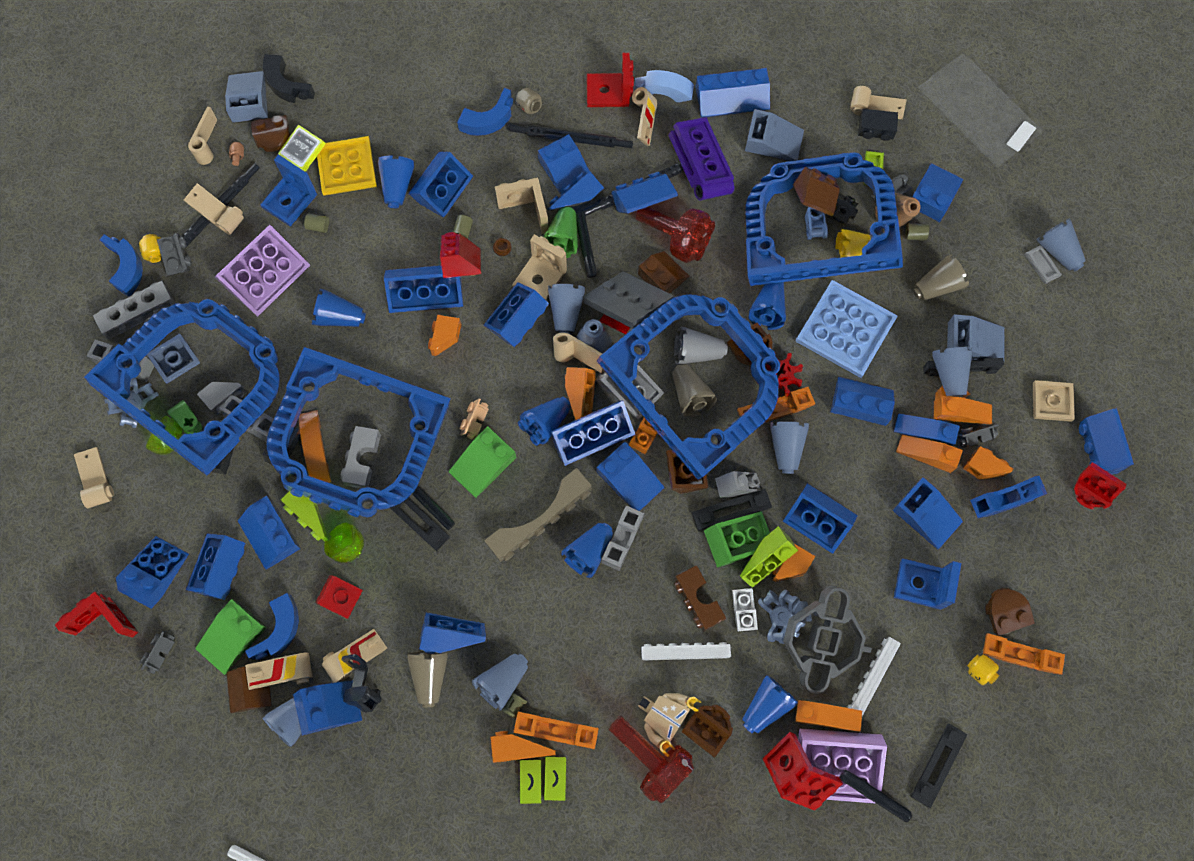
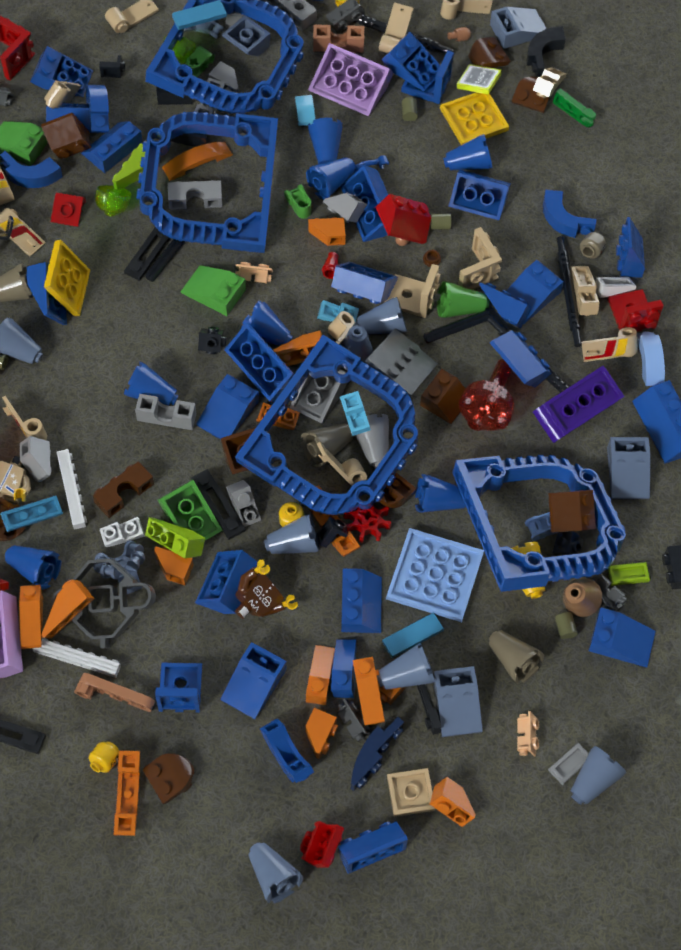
camera: 75 degrees right, 10 degrees down
dark tan arch [484,468,592,562] -> none
none -> dark azure tile [0,496,63,532]
none -> tan door [2,396,47,440]
none -> light grey slope [20,436,51,482]
none -> reddish brown slope [41,113,91,159]
none -> orange slope [41,579,95,639]
none -> tan door [44,80,81,109]
none -> yellow plate [44,240,90,316]
none -> nougat beam [74,673,155,712]
none -> blue arch [86,85,109,132]
none -> black bracket [99,55,125,78]
none -> dark azure tile [172,0,227,30]
none -> black brick [198,327,226,355]
none -> reddish brown torso [235,560,298,619]
none -> sand blue cone [248,843,303,903]
none -> yellow head [279,502,304,527]
none -> bright green piece [284,184,312,219]
none -> medium azure slope [295,95,315,126]
none -> blue cone [306,157,355,200]
none -> nougat arch [313,25,364,53]
none -> medium azure slope [317,300,359,325]
none -> tan door [317,442,367,486]
none -> black bracket [317,517,349,548]
none -> red cone [322,252,339,279]
none -> light grey slope [323,193,367,223]
none -> medium azure slope [340,391,371,436]
none -> dark blue slope [351,717,404,791]
none -> blue piece [353,155,389,174]
none -> blue slope [381,32,441,91]
none -> dark azure tile [382,613,444,658]
none -> orange slope [430,777,476,827]
none -> reddish brown slope [512,76,551,113]
none -> light nougat hinge [517,711,539,756]
none -> slope [533,67,566,98]
none -> green hinge [553,88,596,128]
none -> tan slope [570,266,600,316]
none -> white slope [595,277,636,298]
none -> blue slope [616,217,645,278]

